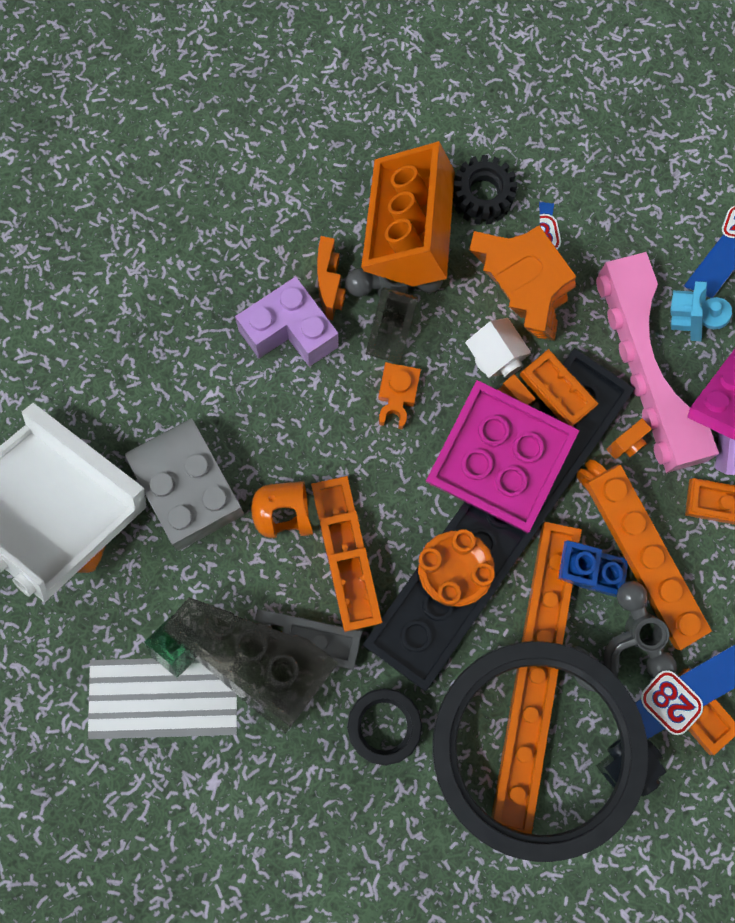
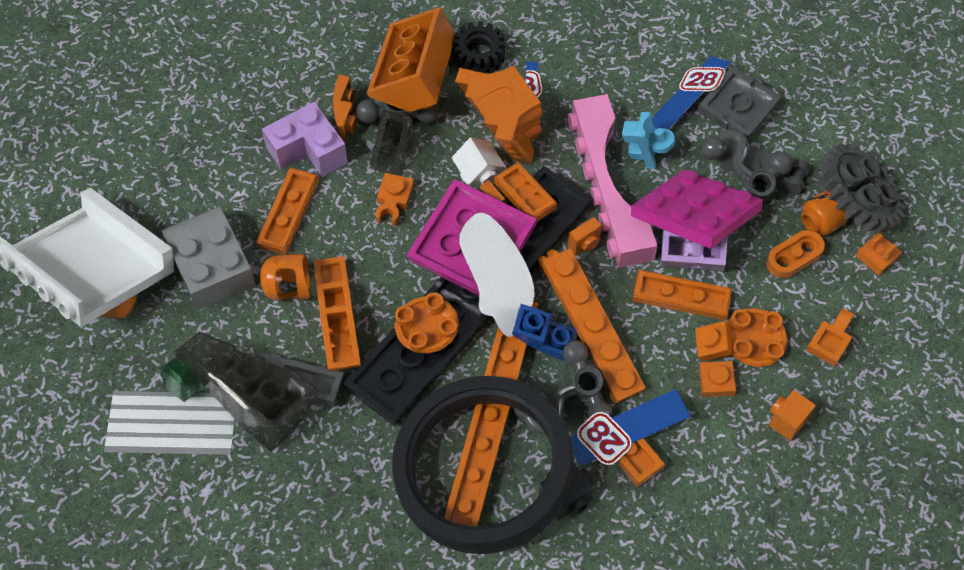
camera: 10 degrees right, 15 degrees down
black tyre [347,688,422,766] -> none
none -> orange tile [256,168,319,255]
none -> white sticker [459,213,535,337]

